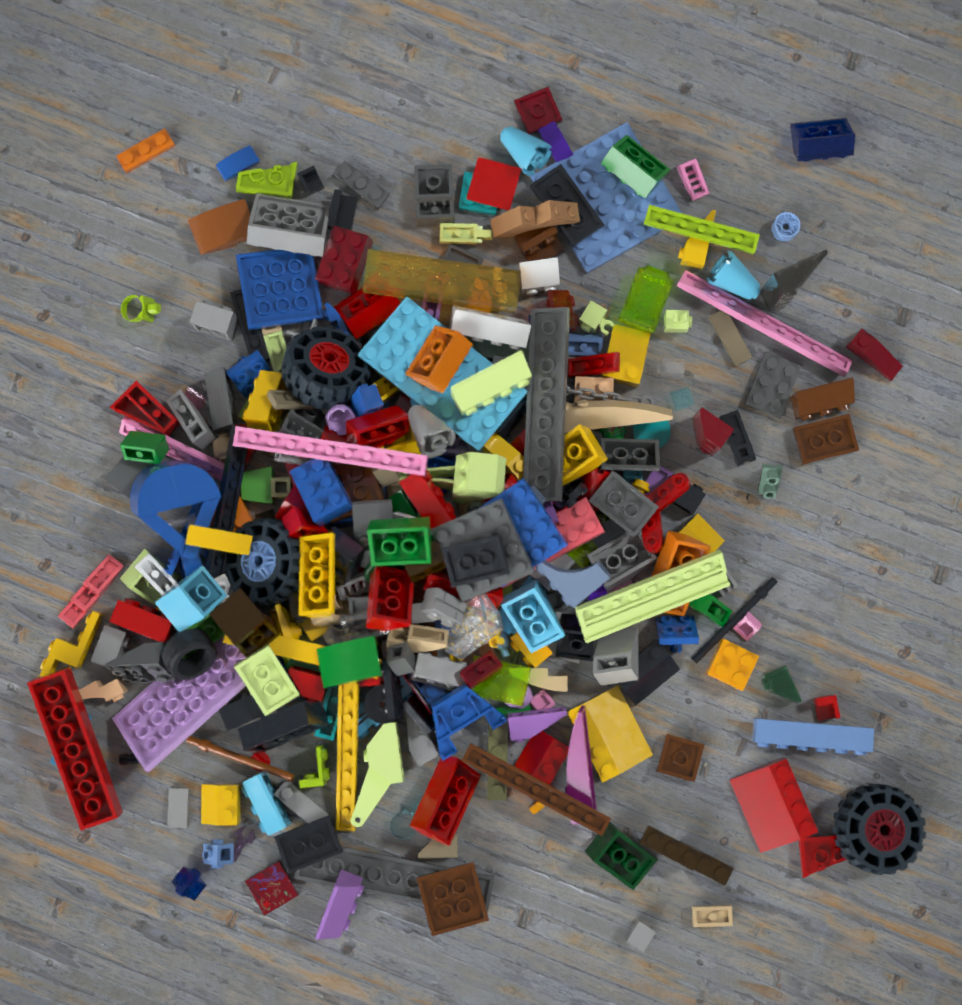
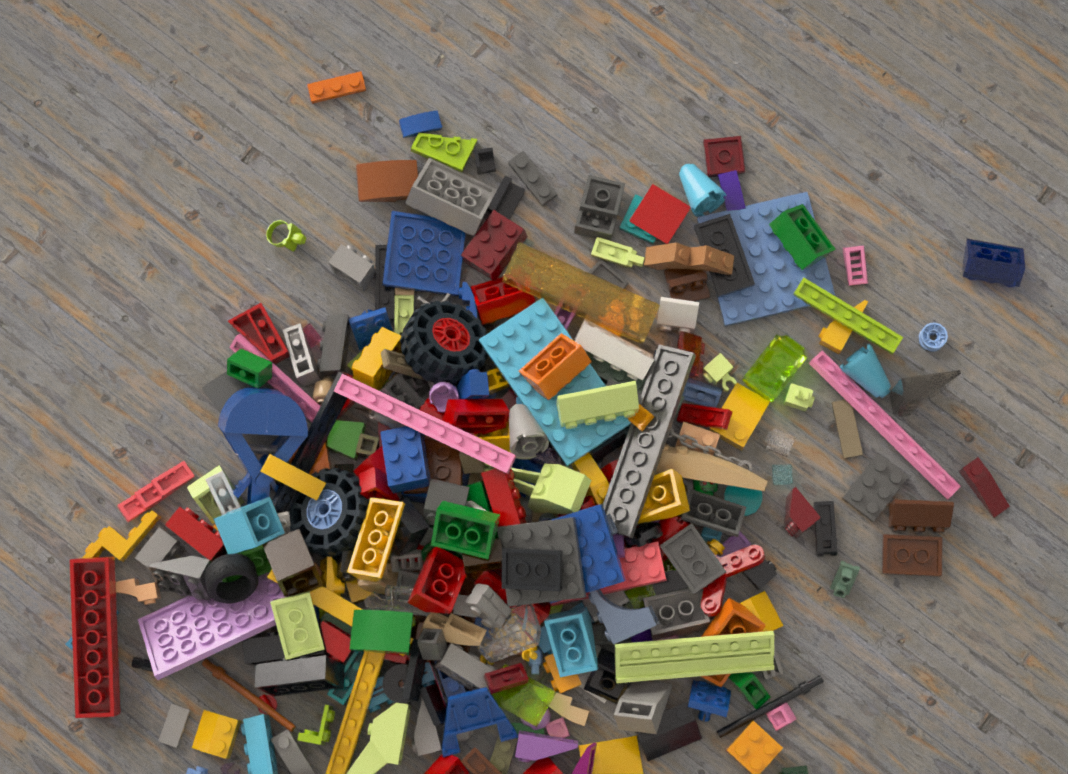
camera: 20 degrees right, 5 degrees down
none -> light orange tile [628,404,655,431]

